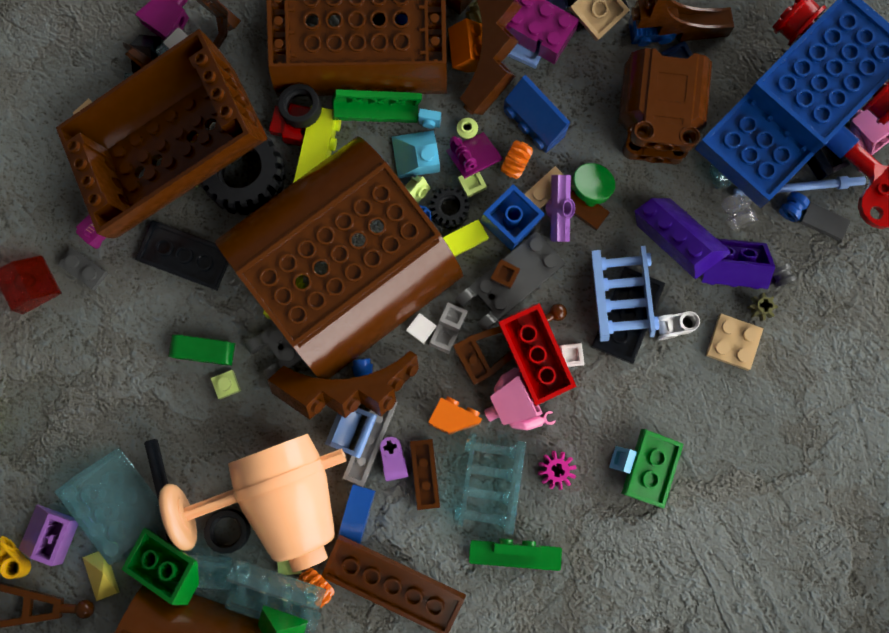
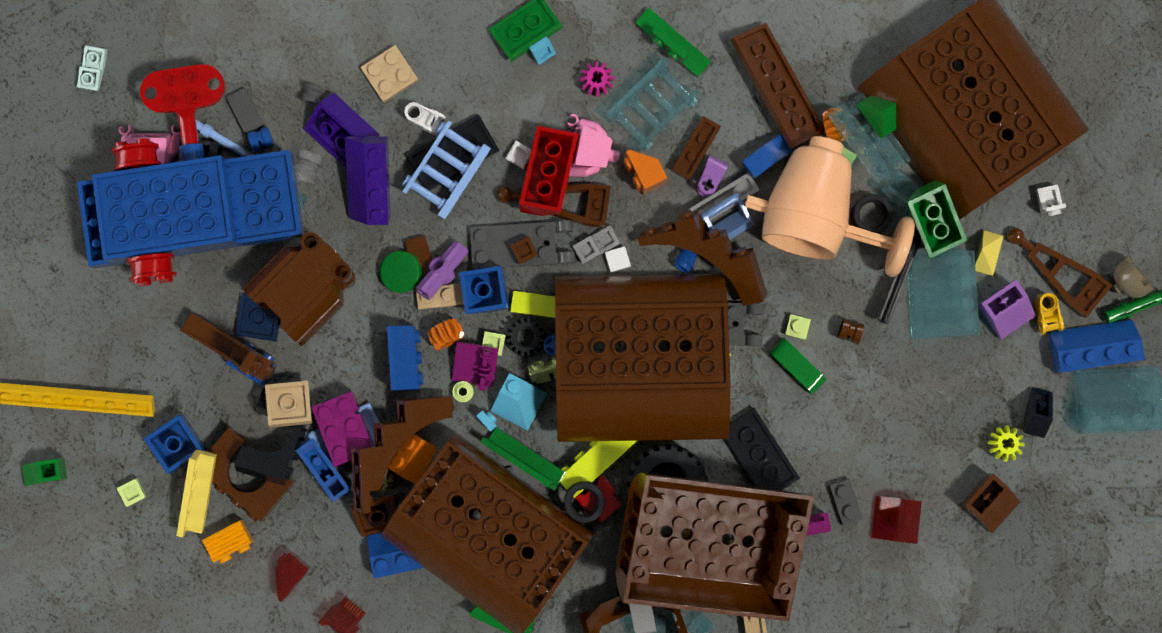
camera: 145 degrees left, 5 degrees up
olive gear [747,293,778,322] -> none
none -> reddish brown wheel [838,318,864,345]

